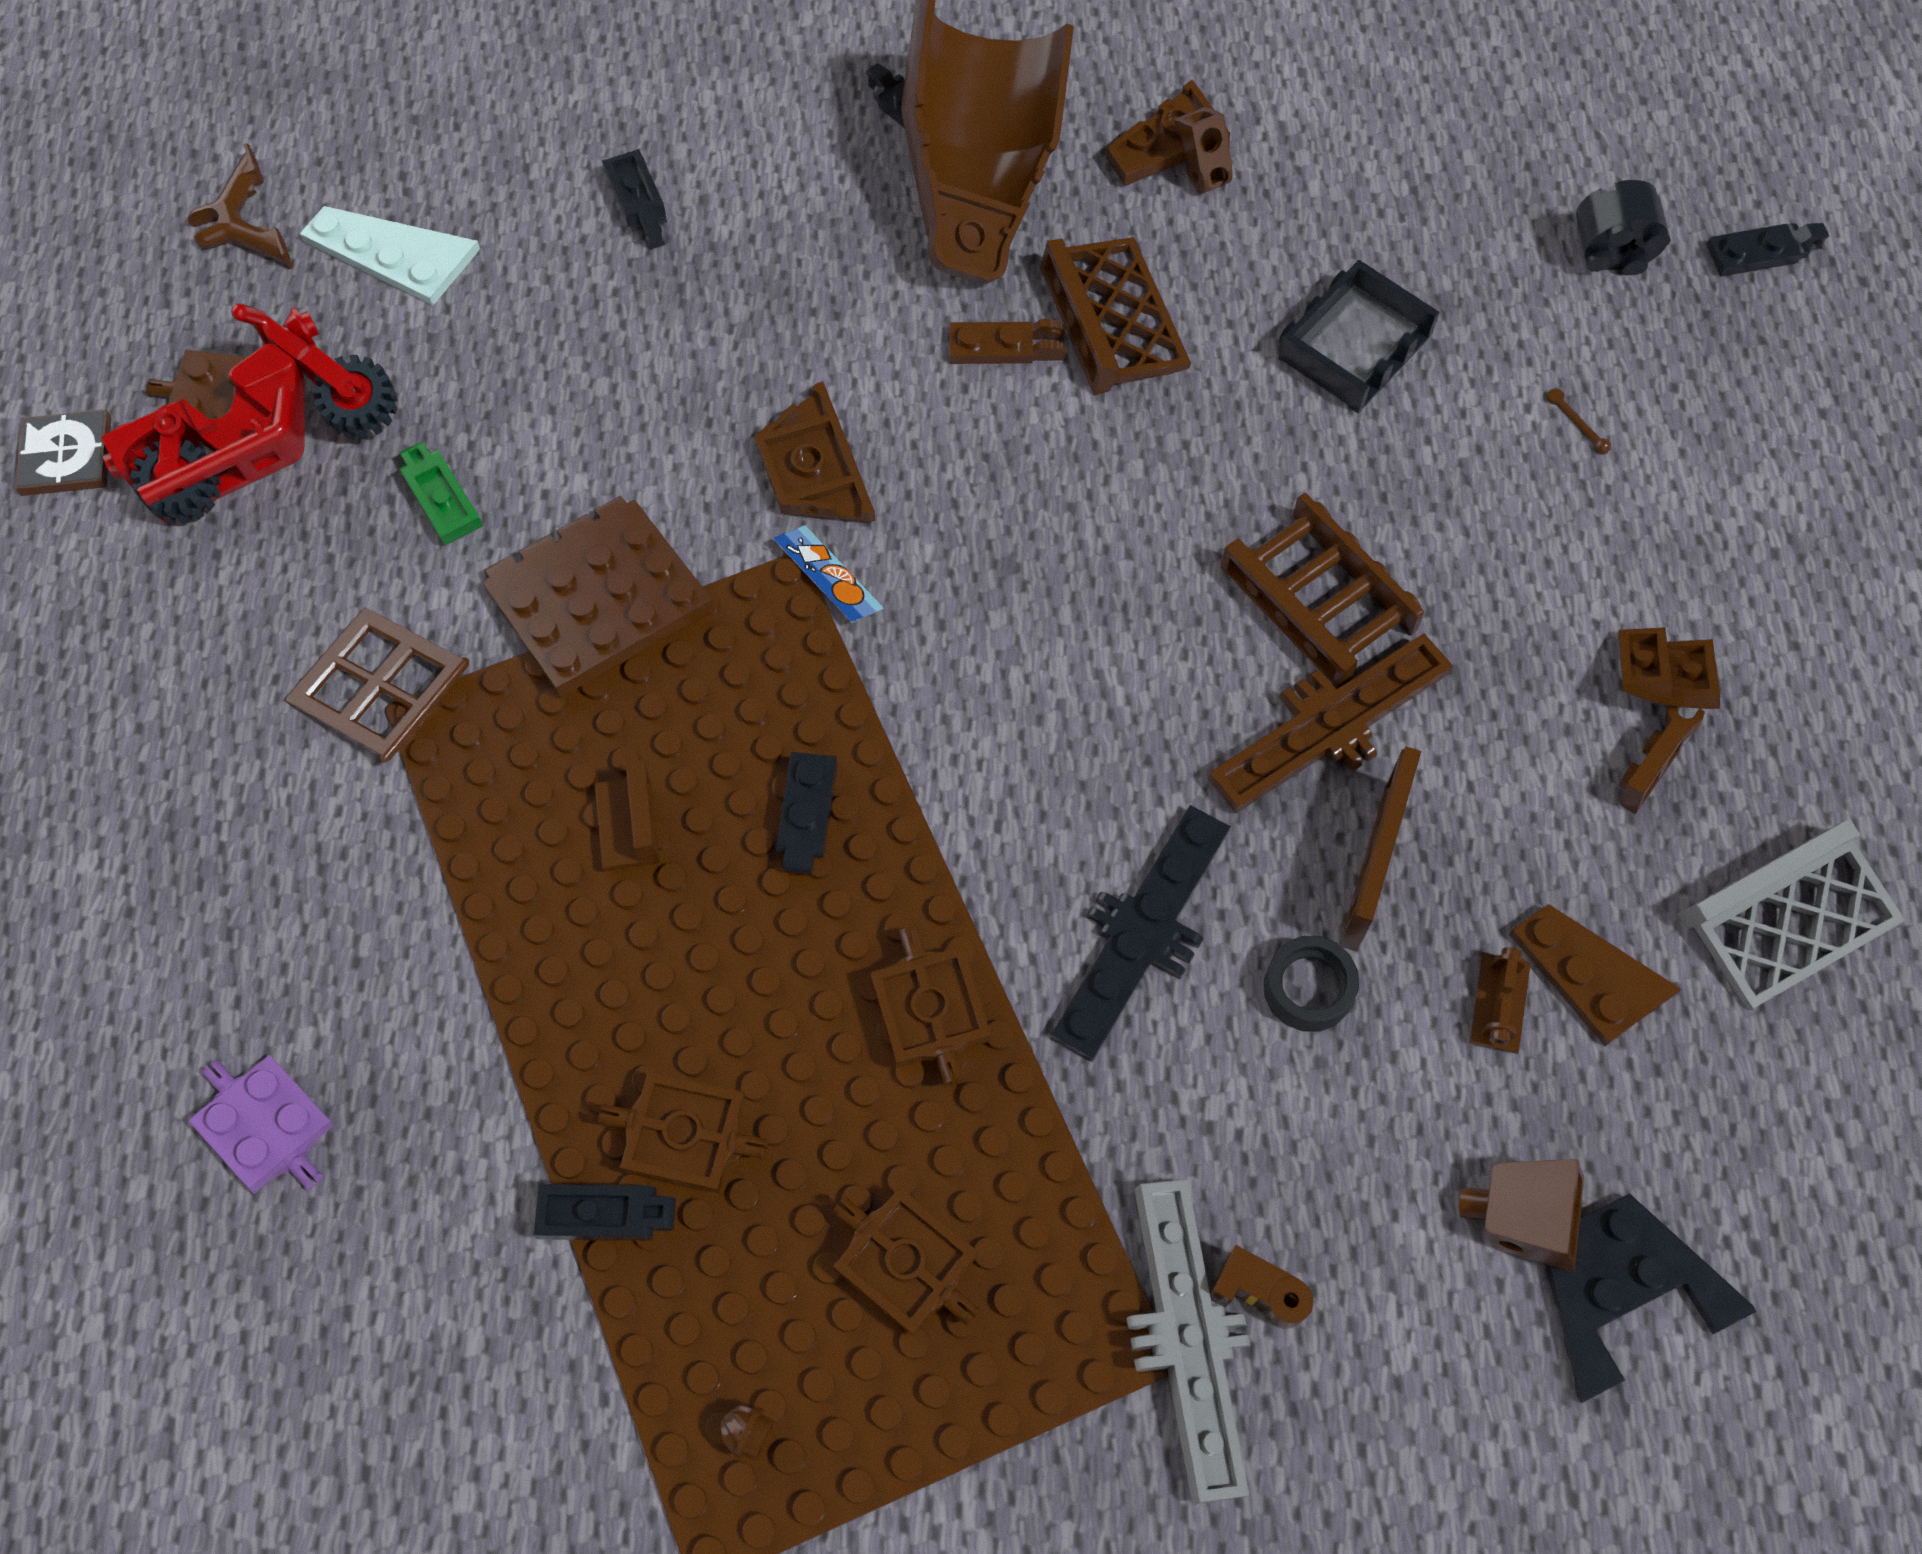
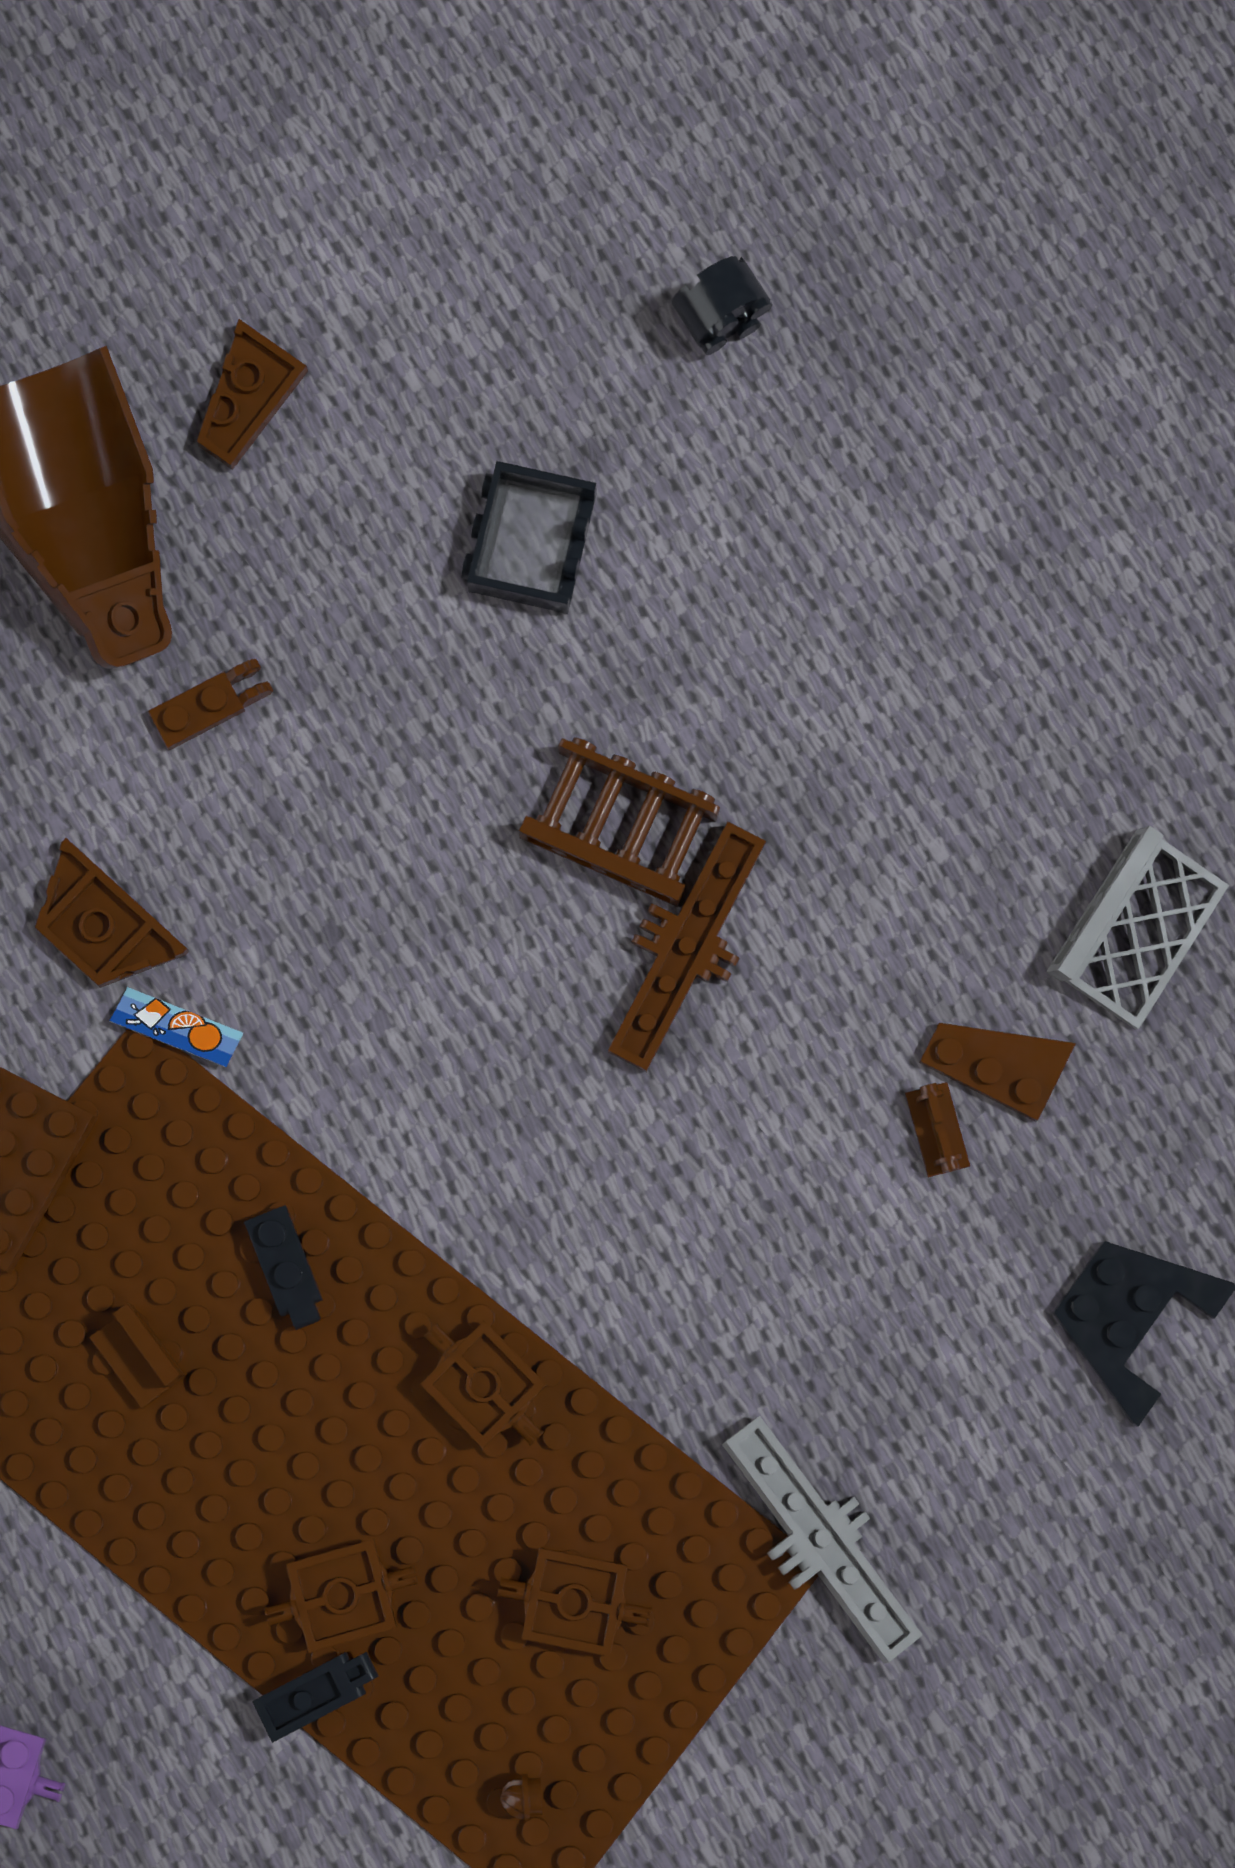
camera: 30 degrees left, 15 degrees up
reddish brown fence [1040,237,1191,395] -> none
black hinge [1051,805,1231,1063] -> none
reddish brown leg [1174,107,1233,194] -> none
reddish brown leg [1210,1244,1314,1329] -> none
black tyre [1264,936,1359,1032] -> none
reddish brown tile [1339,746,1422,952] -> none
reddish brown torso [1459,1159,1585,1271] -> none
reddish brown hinge [1547,388,1611,455] -> none
reddish brown slope [1618,627,1720,709] -> none
reddish brown plate [1619,706,1705,815] -> none
black hinge [1706,223,1829,277] -> none

